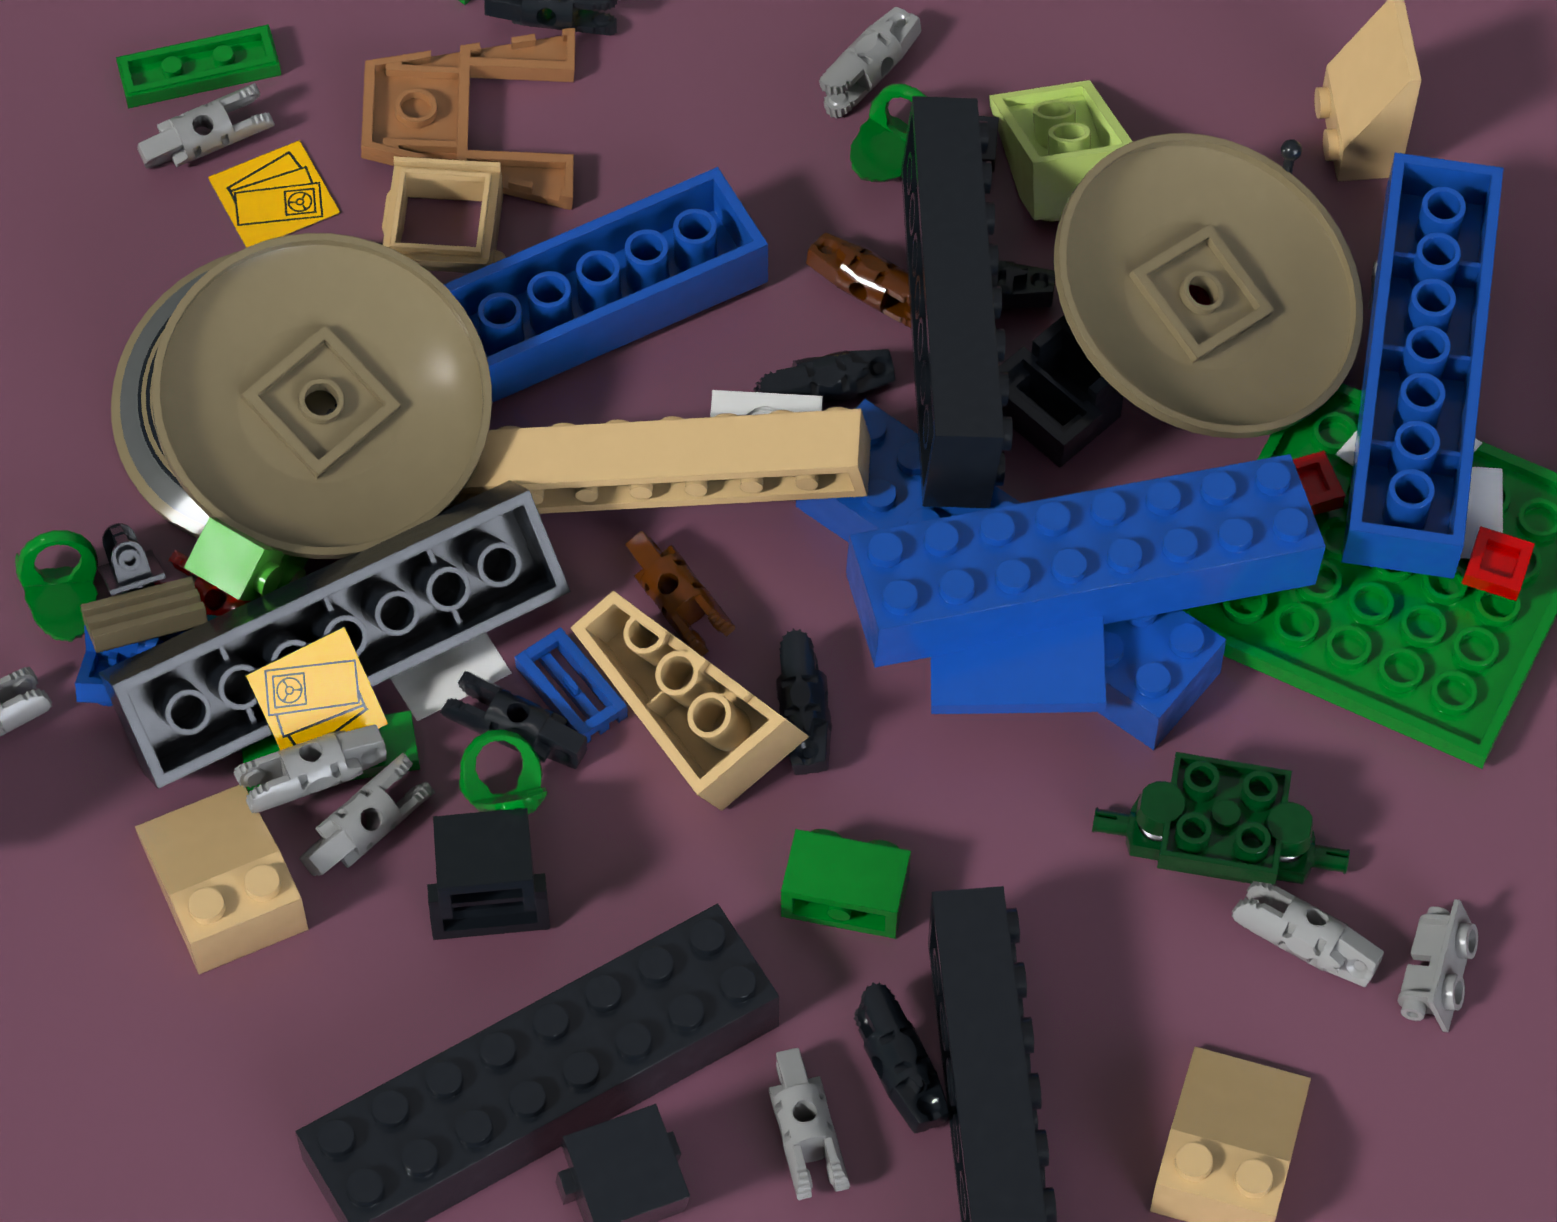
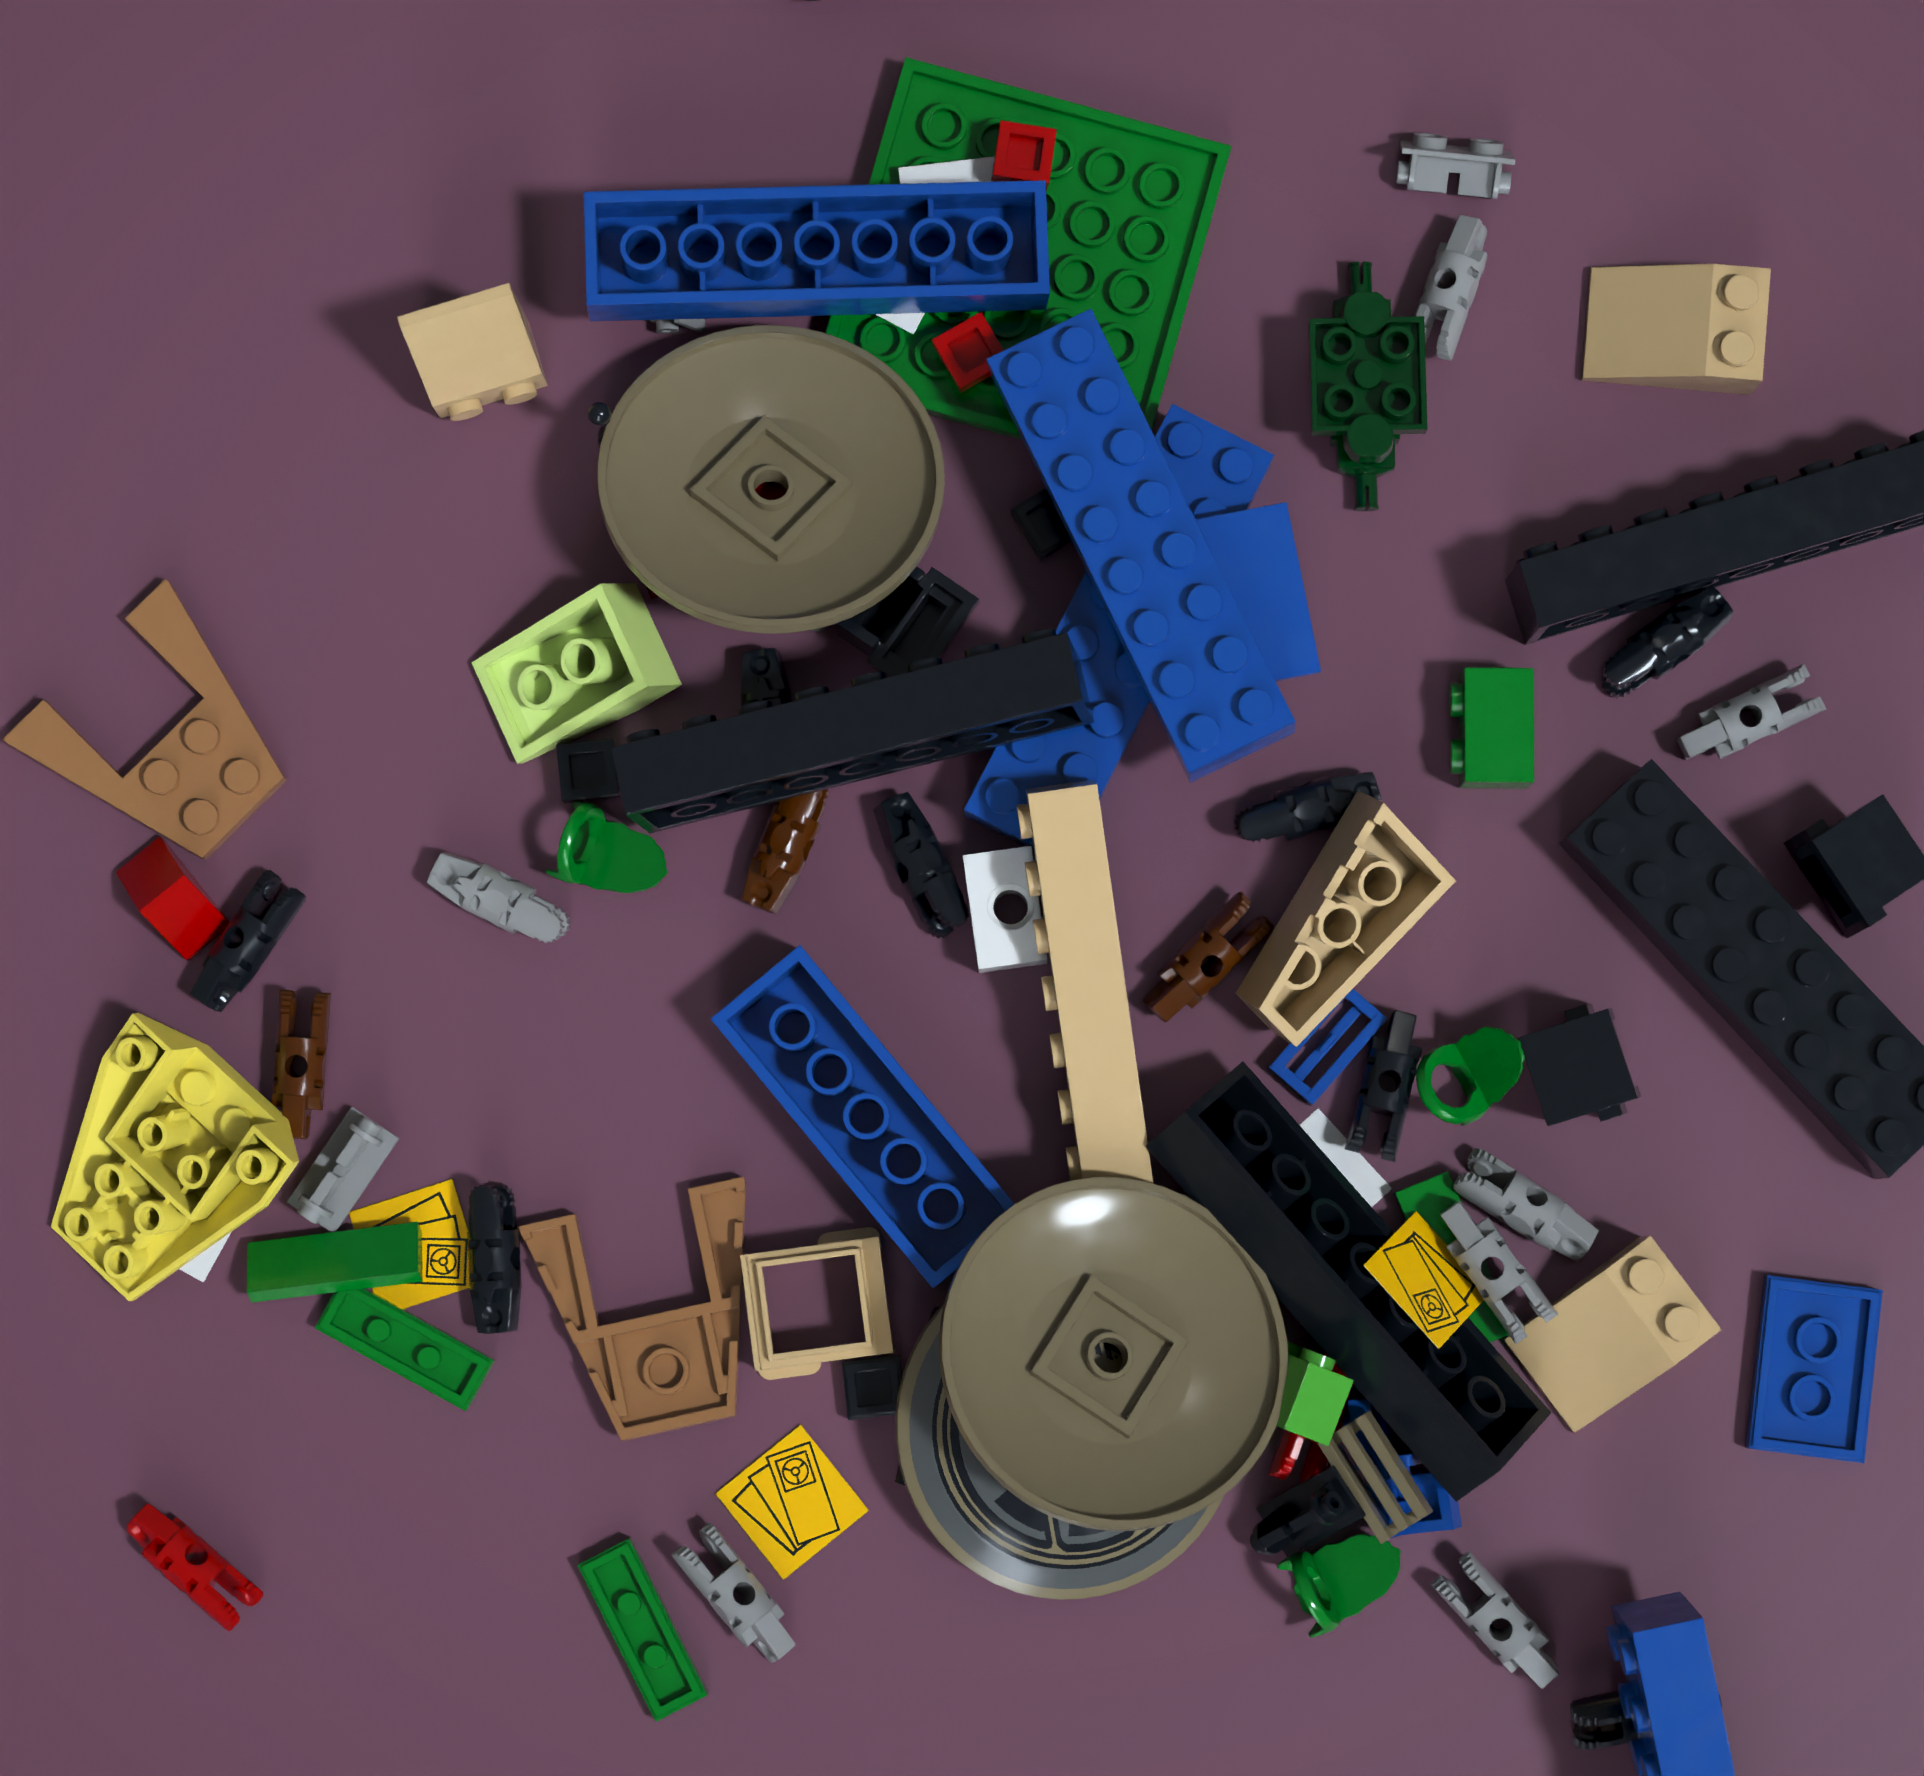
camera: 95 degrees left, 25 degrees up
none -> blue tile [1745,1275,1883,1463]

